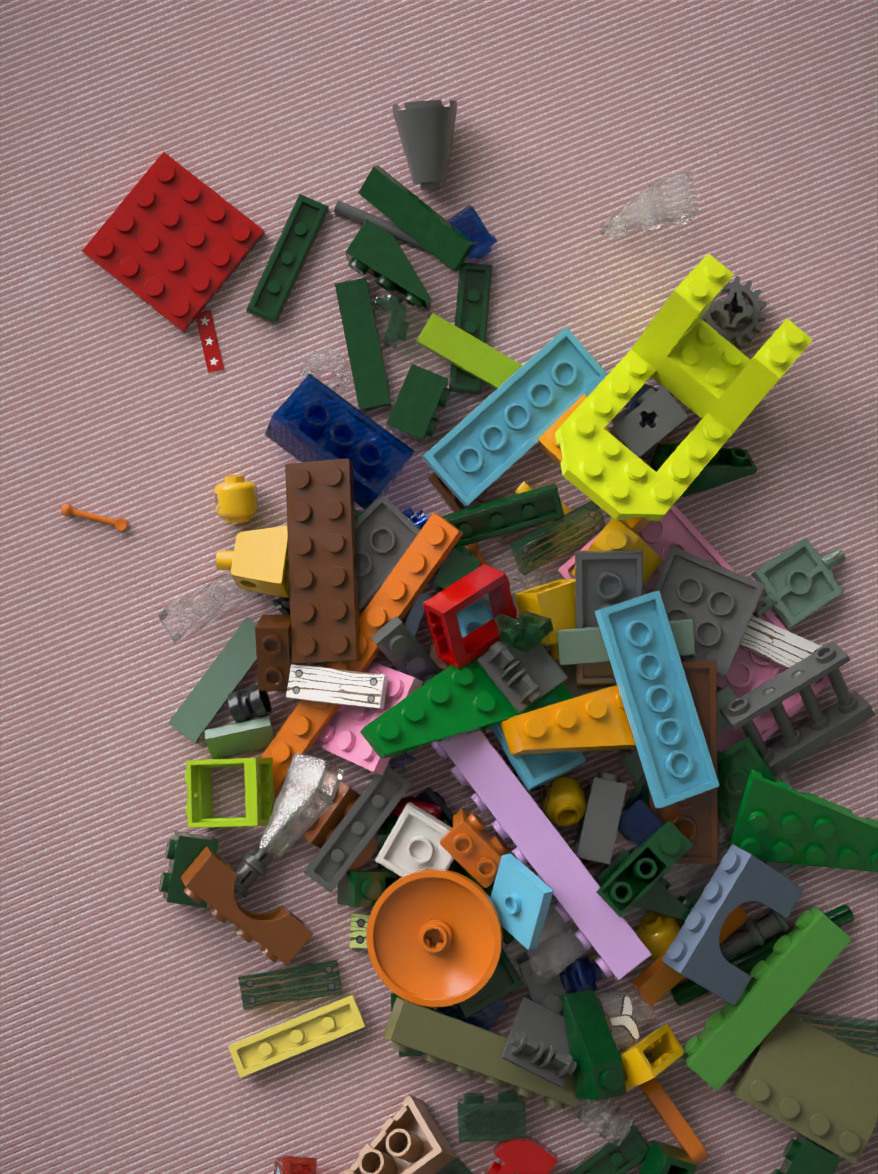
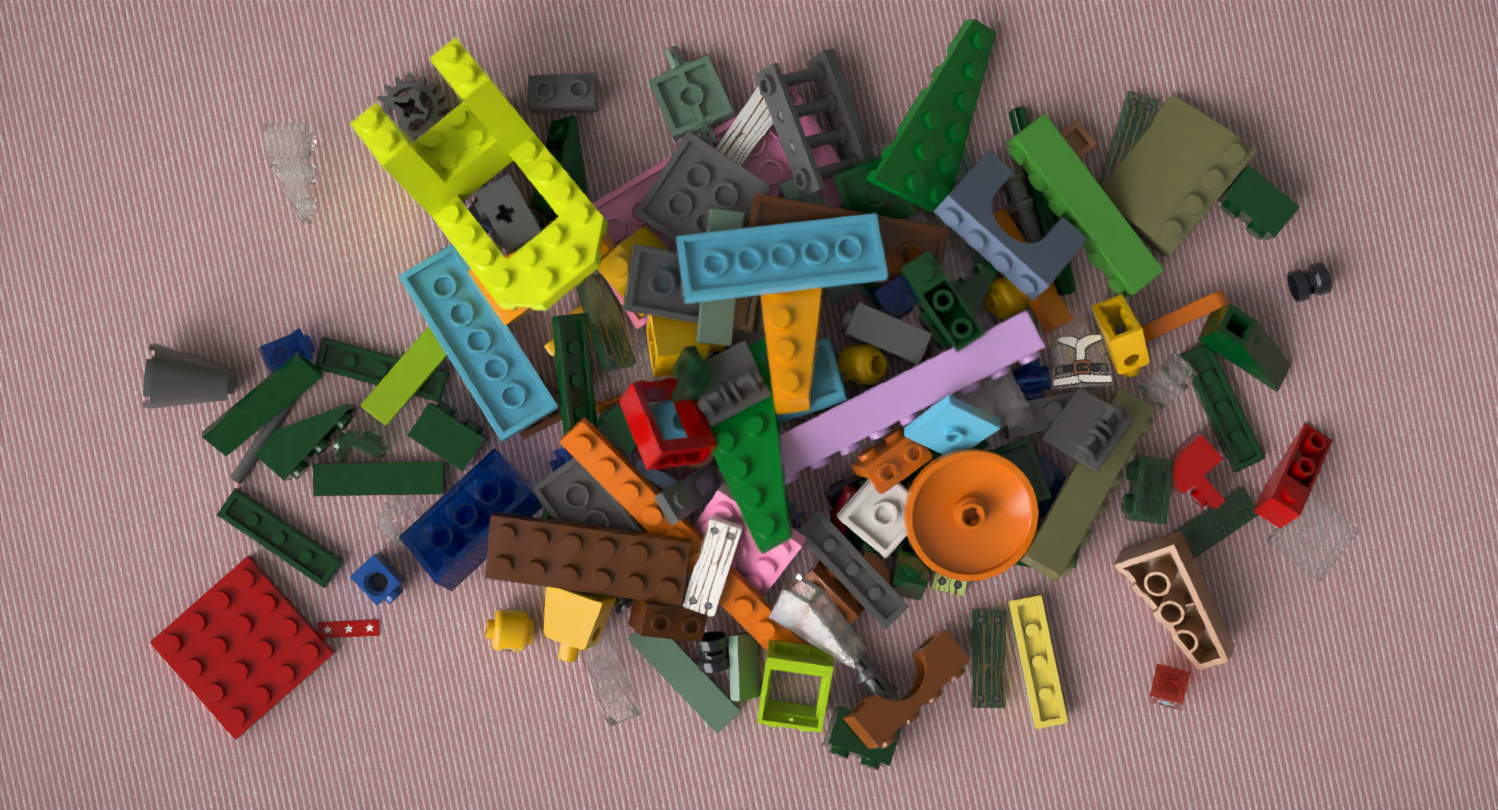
camera: 80 degrees left, 5 degrees up
orange hinge [61,504,128,531] -> none
dark green slope [561,989,627,1101] -> none
none -> blue brick [350,552,407,606]
none -> dark grey brick [528,73,598,115]
none -> nougat plate [1060,120,1098,160]

